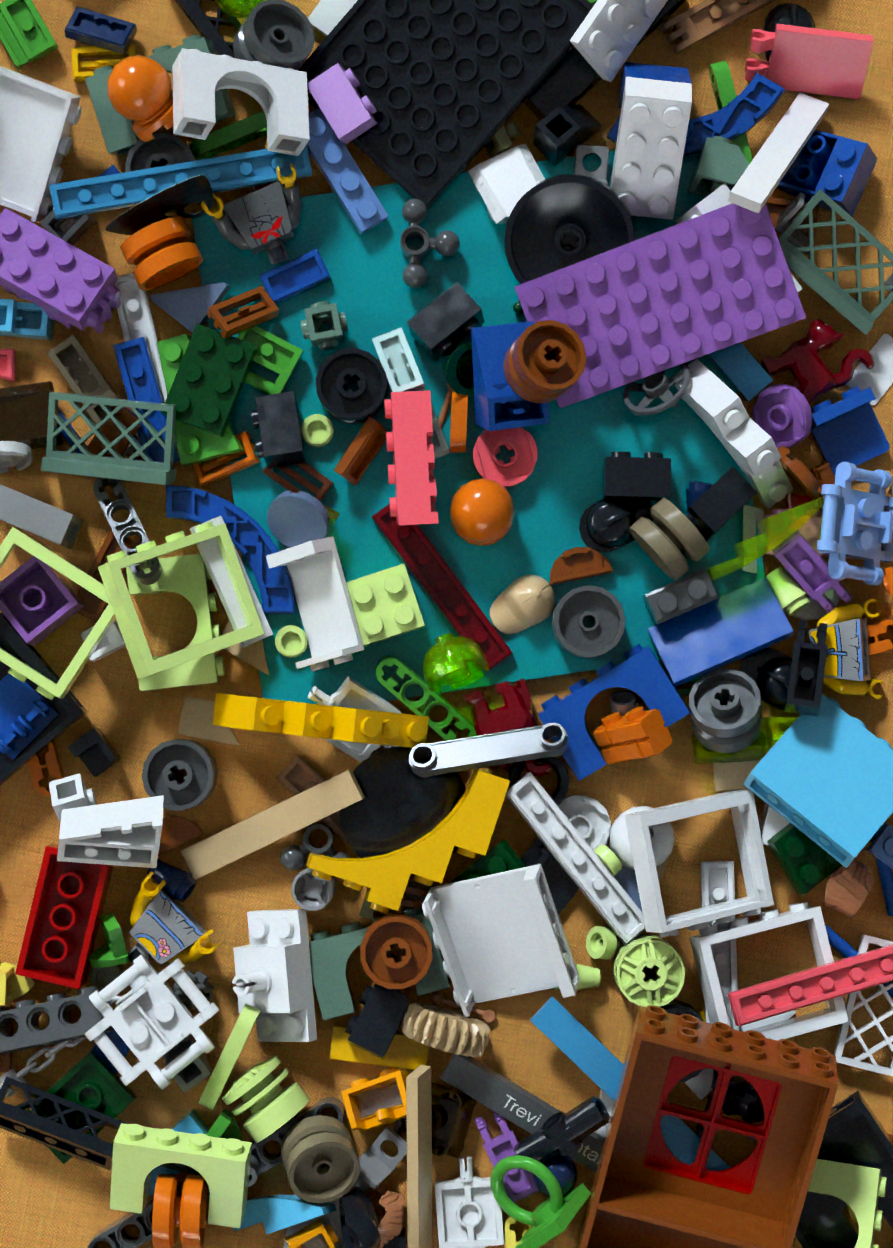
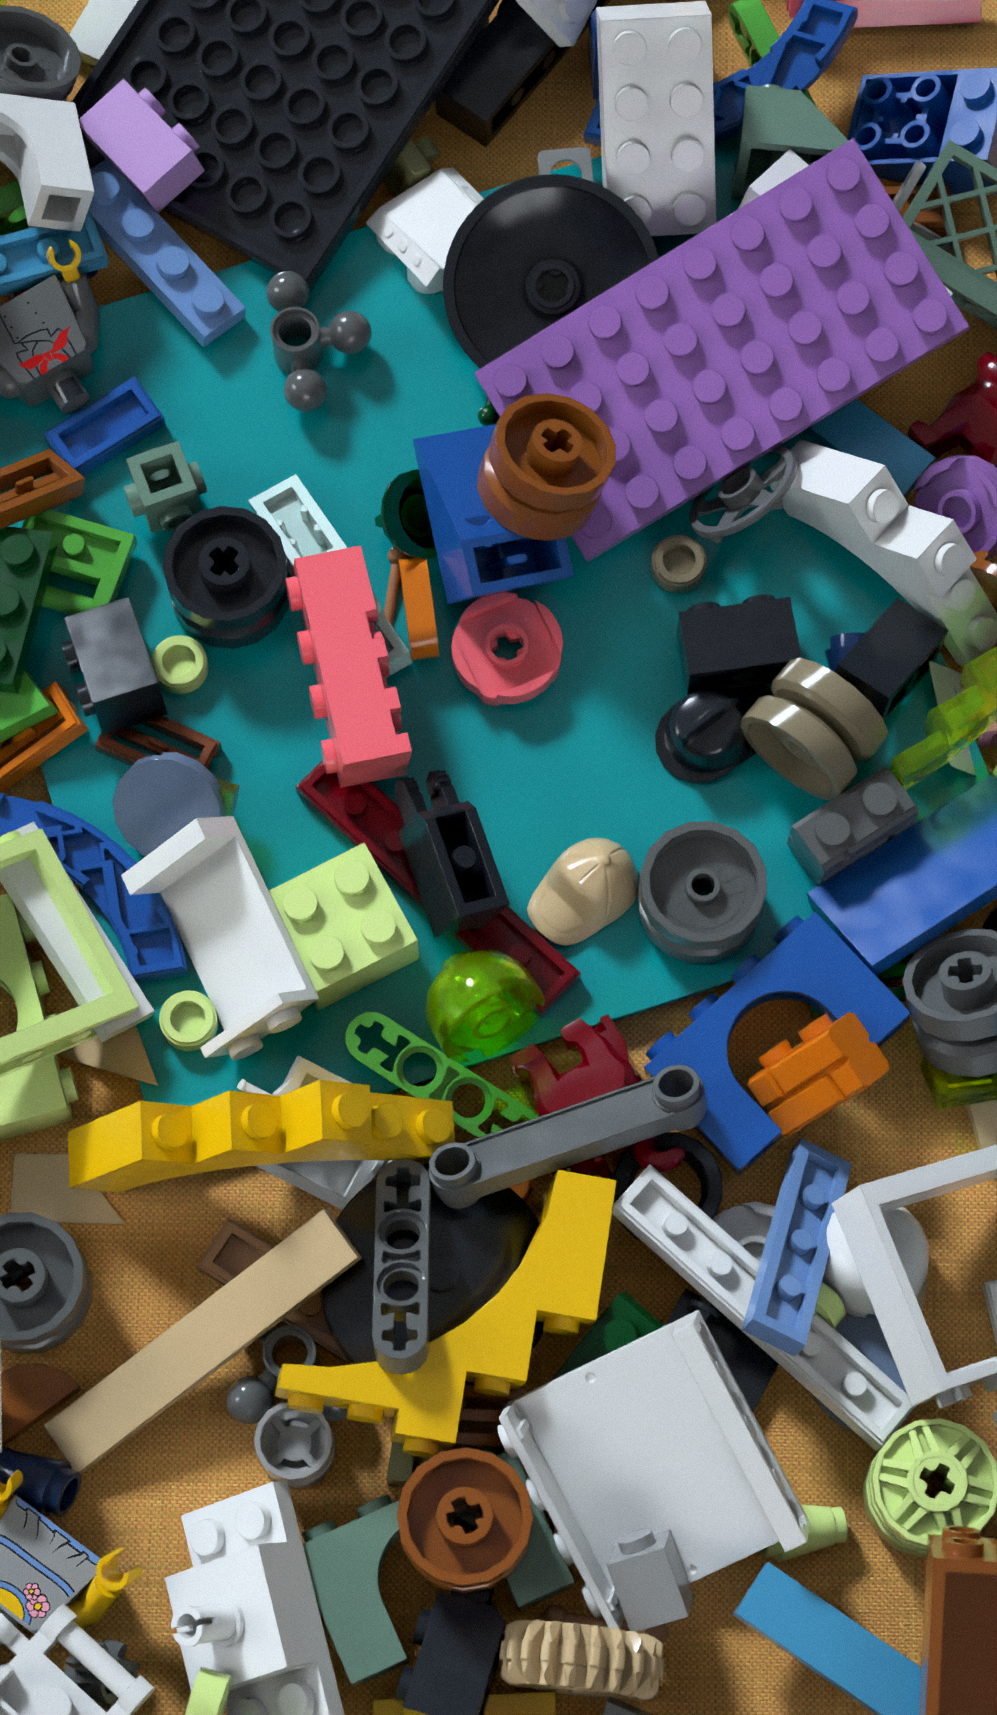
camera: 10 degrees left, 15 degrees down
dark orange tile [334,416,389,486] -> none
black brick [407,283,485,361] -> none
orange tile [450,478,515,546] -> none
black slope [533,104,602,166] -> none
dark orange tile [550,547,613,586] -> none
yellowish green tile [586,926,620,959] -> none
light grey hinge [610,691,635,716] -> none
white tile [728,92,829,213] -> none
none -> dark grey beam [372,1159,431,1375]
none -> black hinge [394,769,510,938]
none -> light grey brick [606,1528,694,1632]
none -> dark tan tile [651,535,707,594]
none -> medium blue plate [742,1138,852,1357]

